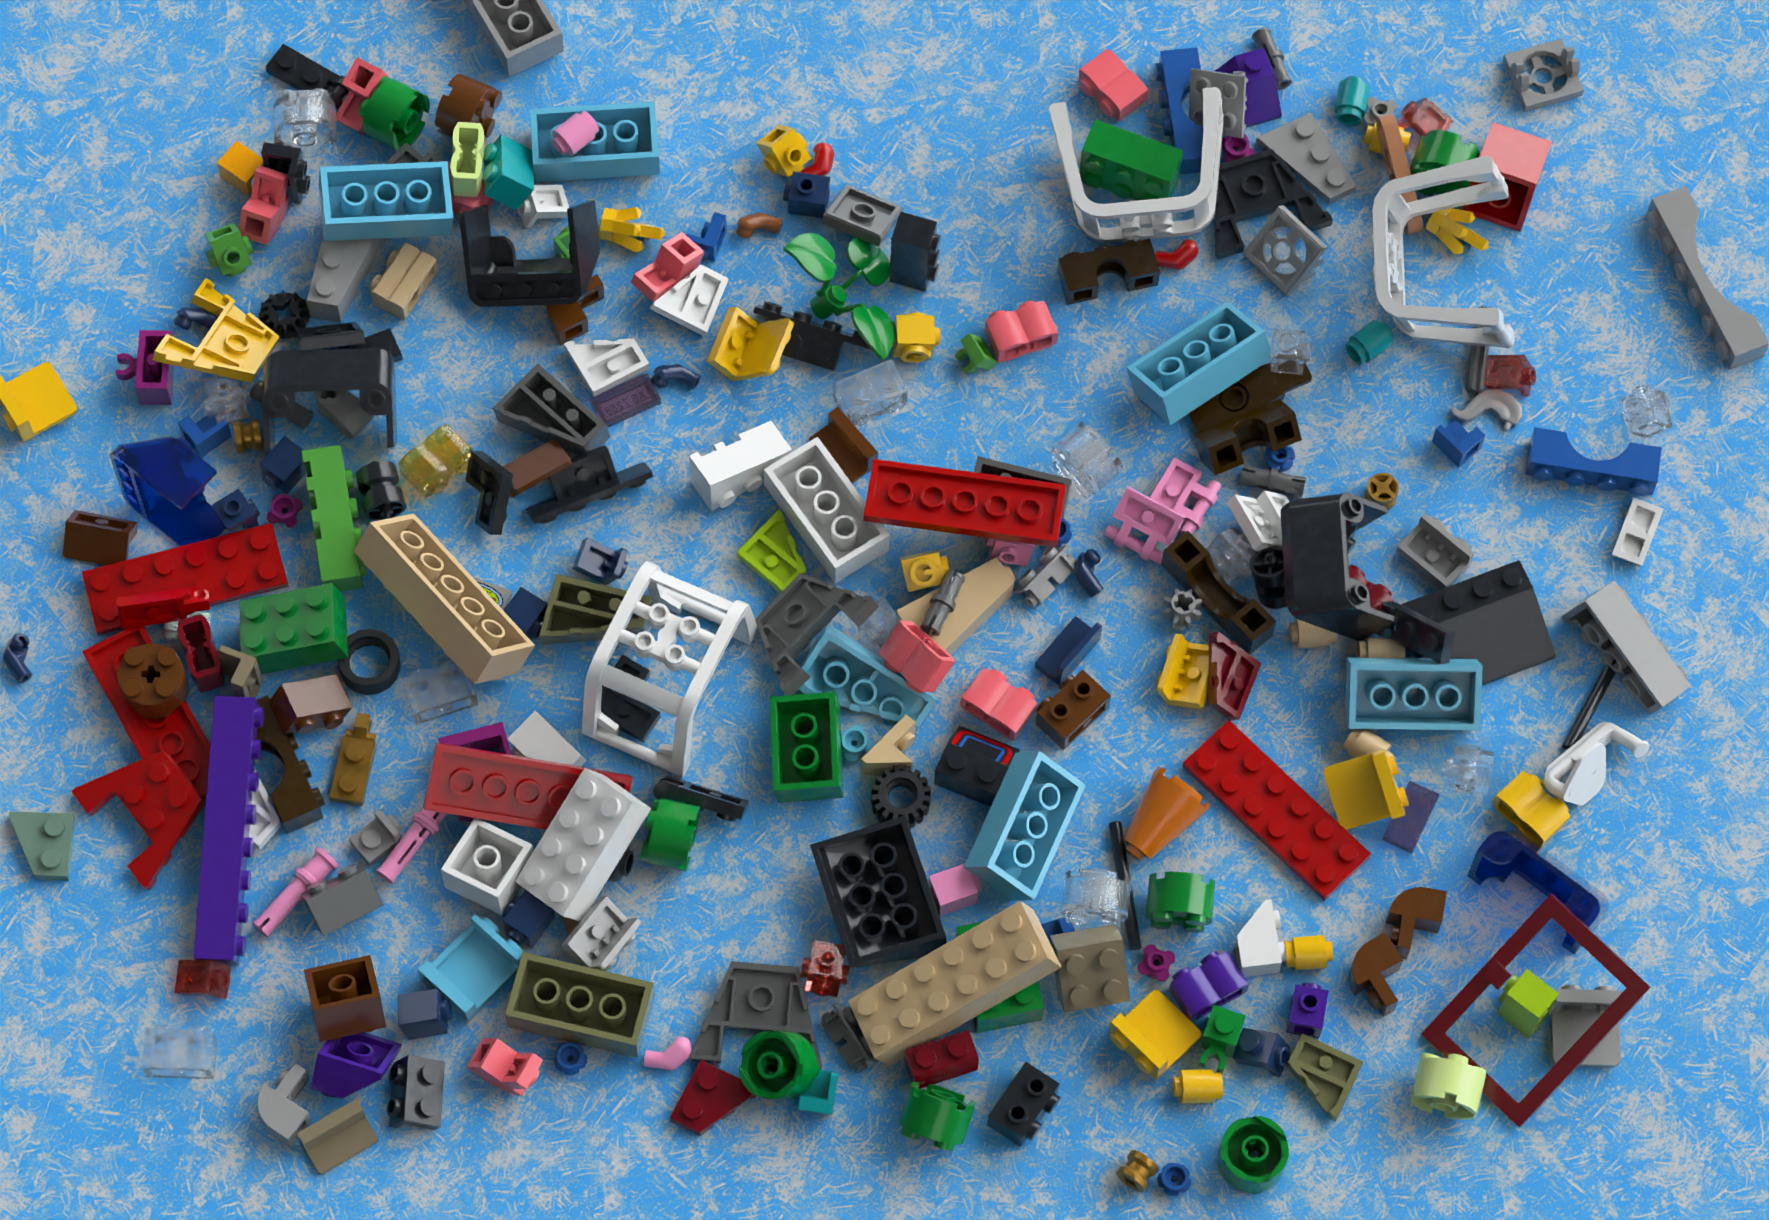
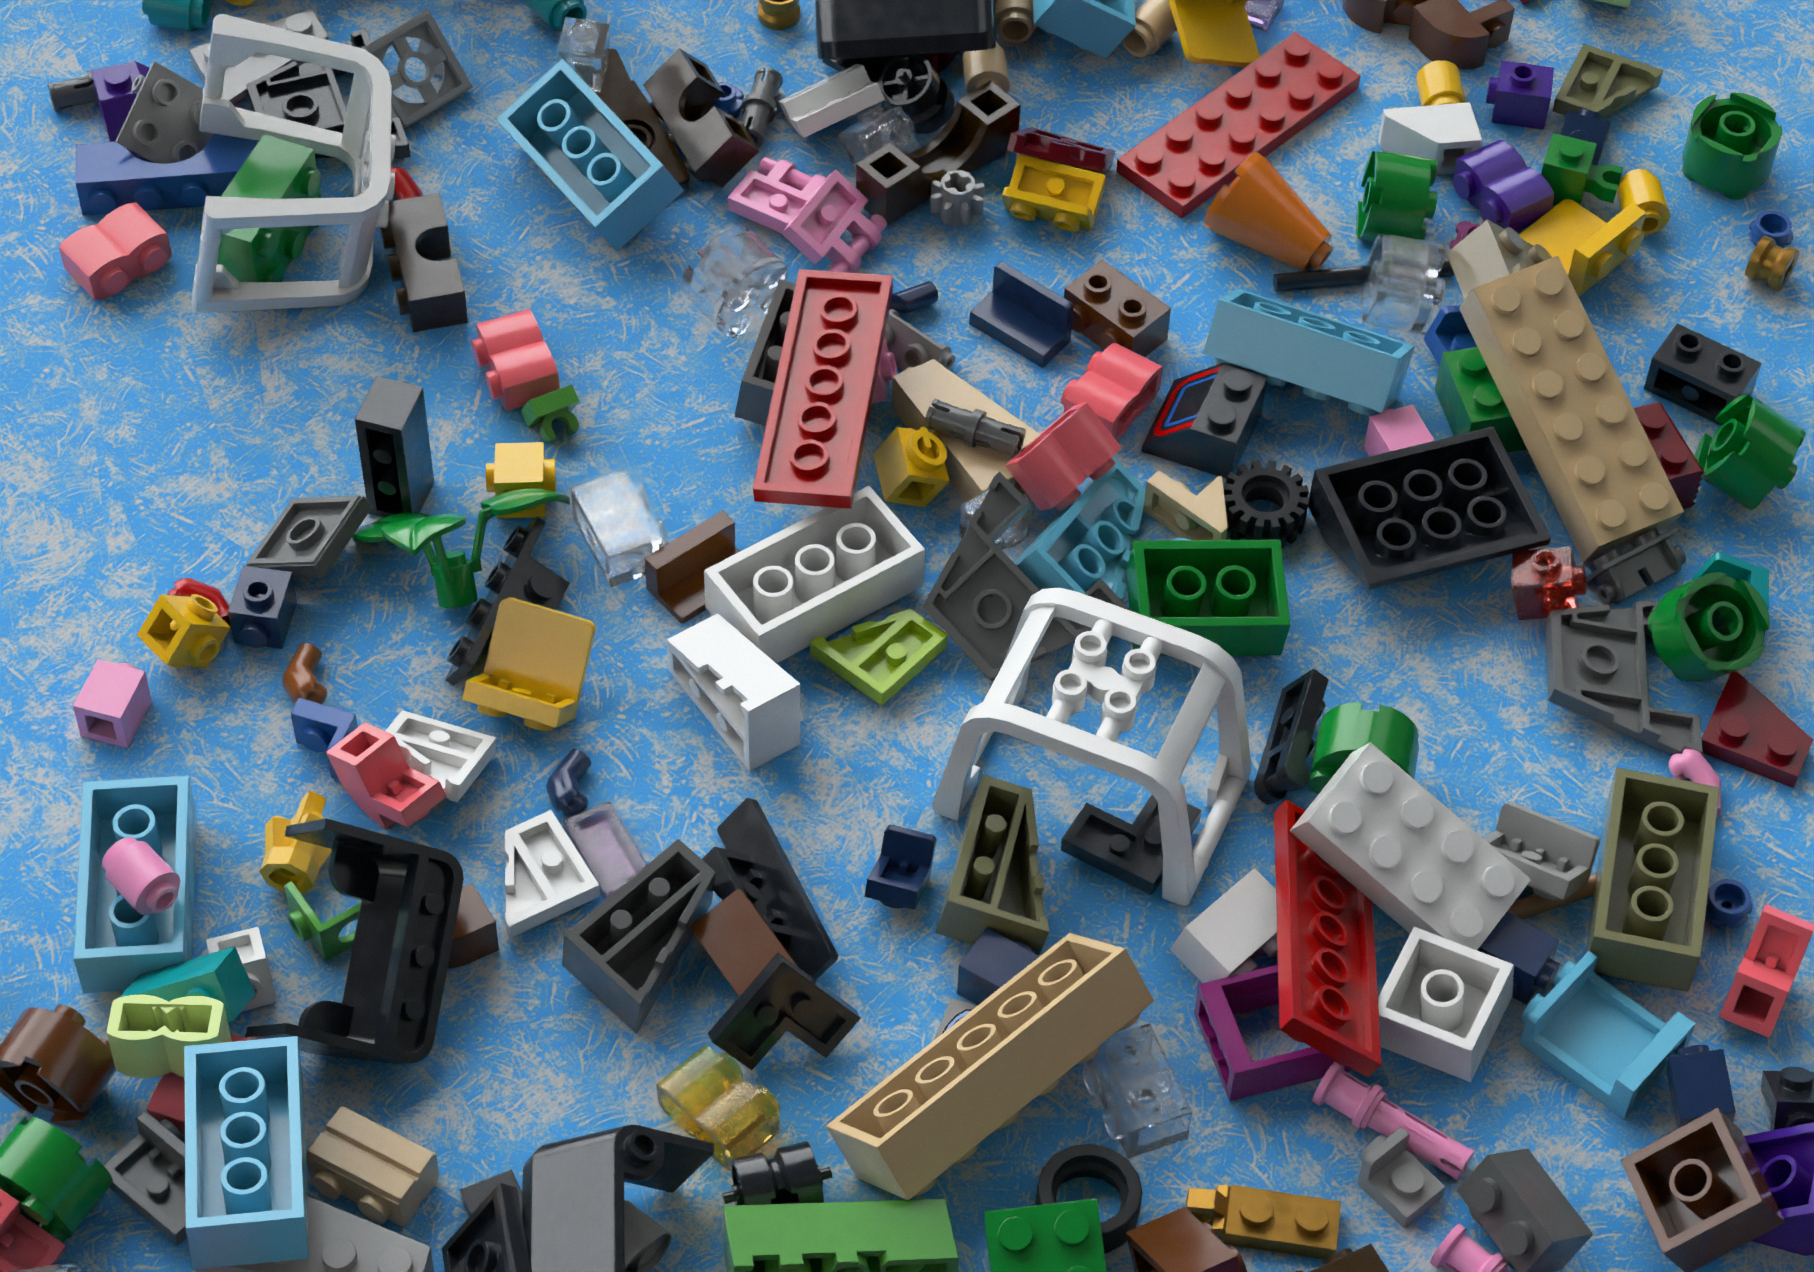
camera: 90 degrees left, 15 degrees down
none -> bright pink brick [73,659,152,748]

